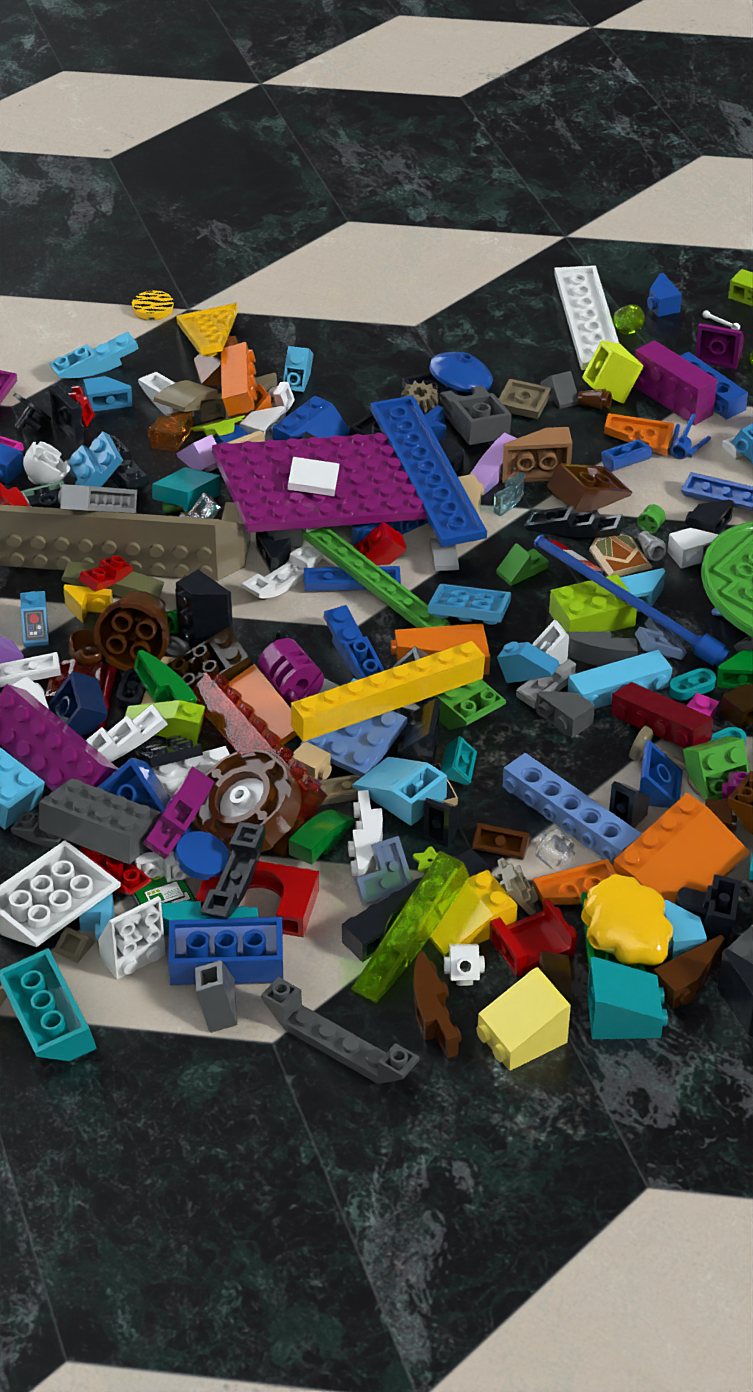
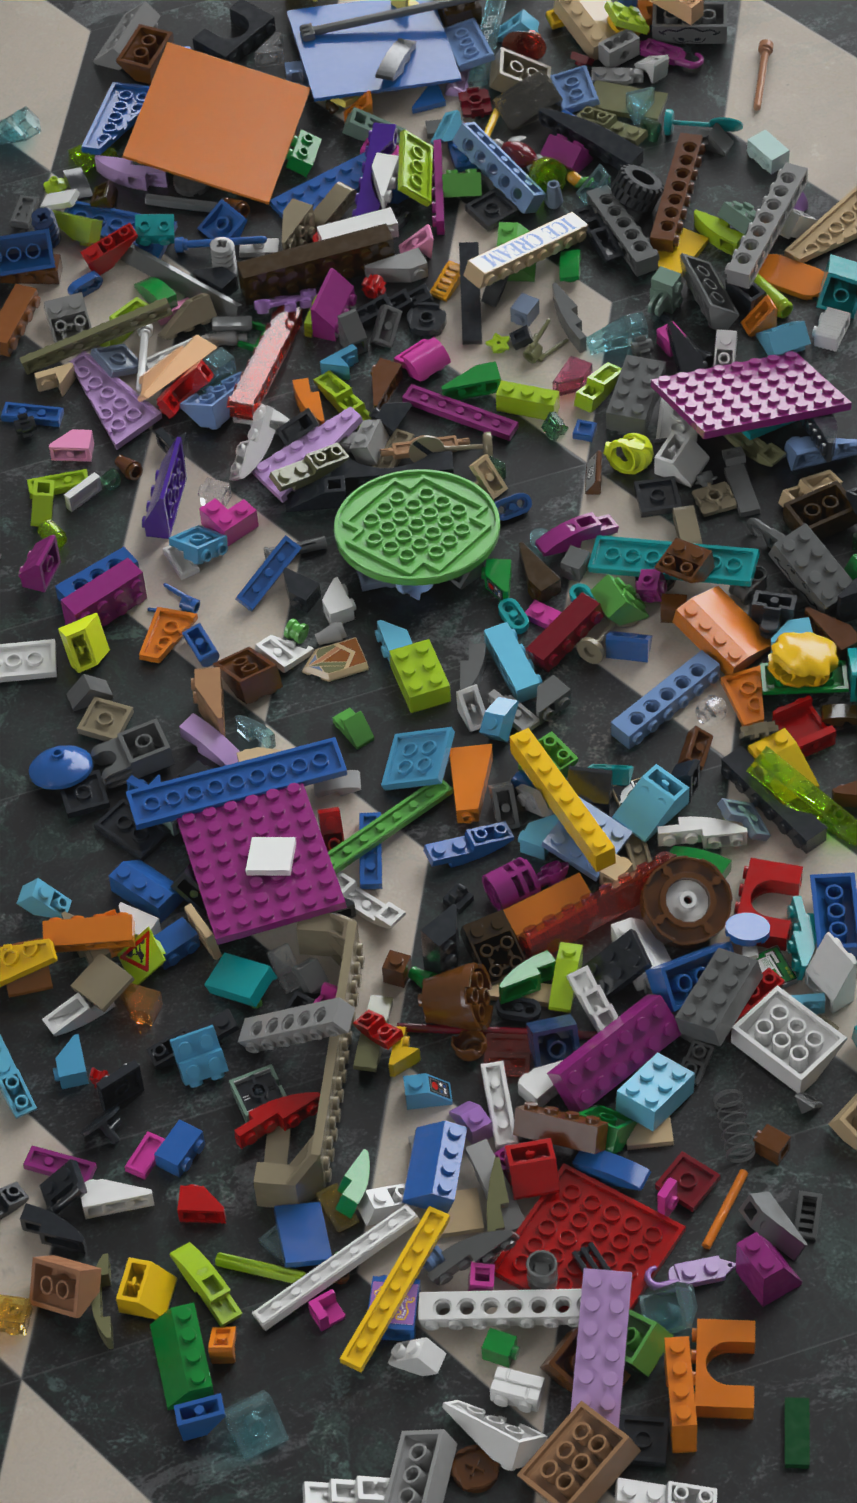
camera: 85 degrees left, 10 degrees up
white cylinder [23,442,70,485] -> none
magenta slope [143,766,214,859] -> none
lavender slope [176,435,218,472] -> none
black slope [200,822,266,920] -> none
white tile [268,382,295,412] -> none
dark tan gear [401,380,438,415] -> none
lime plate [413,846,448,874] -> none
white brick [444,944,485,986] -> none
black slope [525,506,625,538] -> none
blue flag [534,534,730,667] -> none
reddish brown cone [578,389,612,410] -> none
black slope [609,781,650,828] -> none
sand blue plate [635,617,687,660] -> none
none -> white wing [255,635,314,673]

